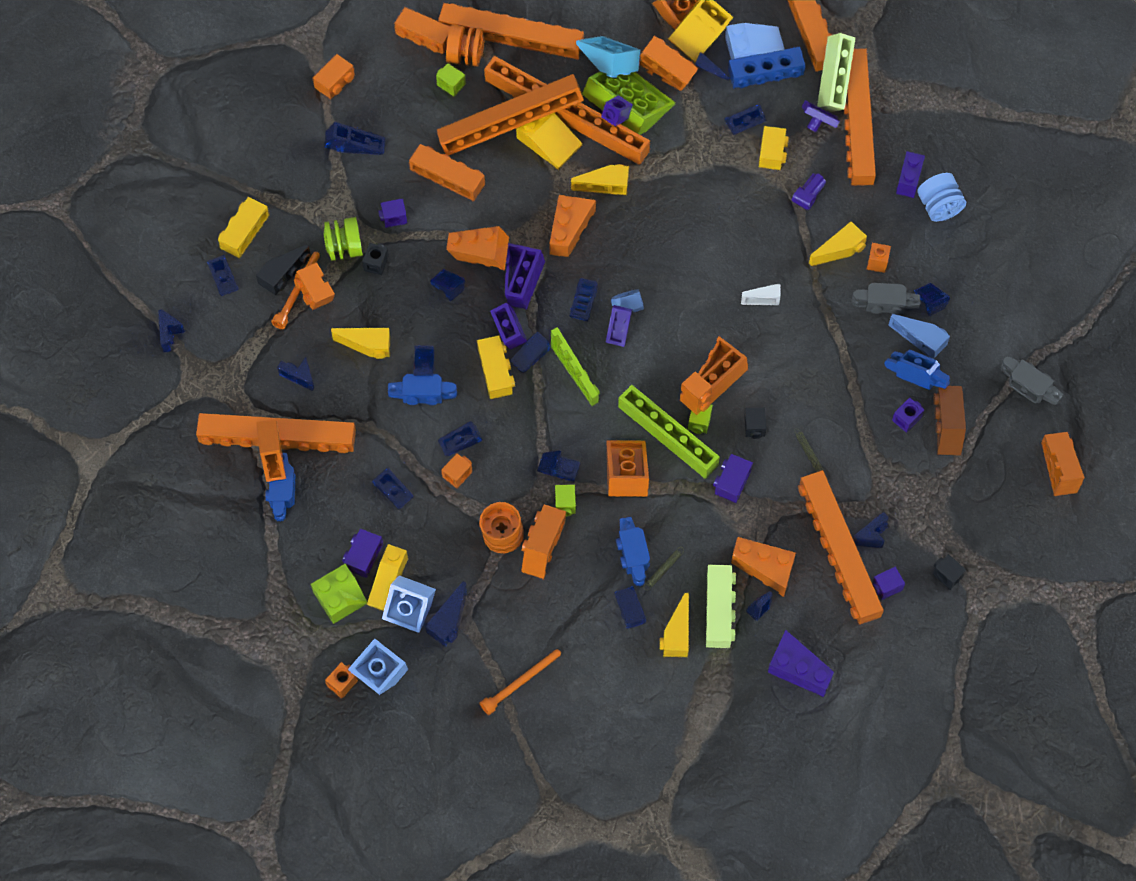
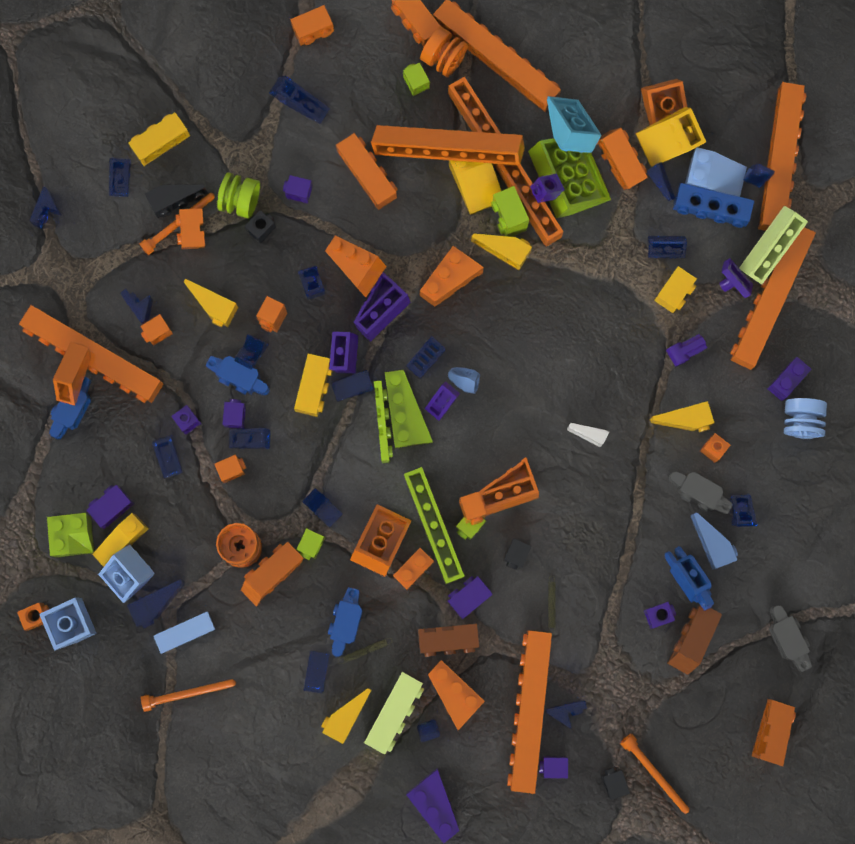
camera: 25 degrees right, 15 degrees up
none -> orange brick [140,314,173,346]
none -> light blue tile [154,611,216,654]
none -> dark purple brick [171,405,202,435]
none -> dark purple brick [222,399,246,429]
none -> orange brick [256,296,287,333]
none -> lime wing [385,370,433,448]
none -> orange brick [393,548,434,590]
none -> dark orange wedge [418,624,479,657]
none -> lime slope [491,186,529,237]
none -> orange piece [620,733,689,814]
none -> clear blue slope [743,163,775,188]

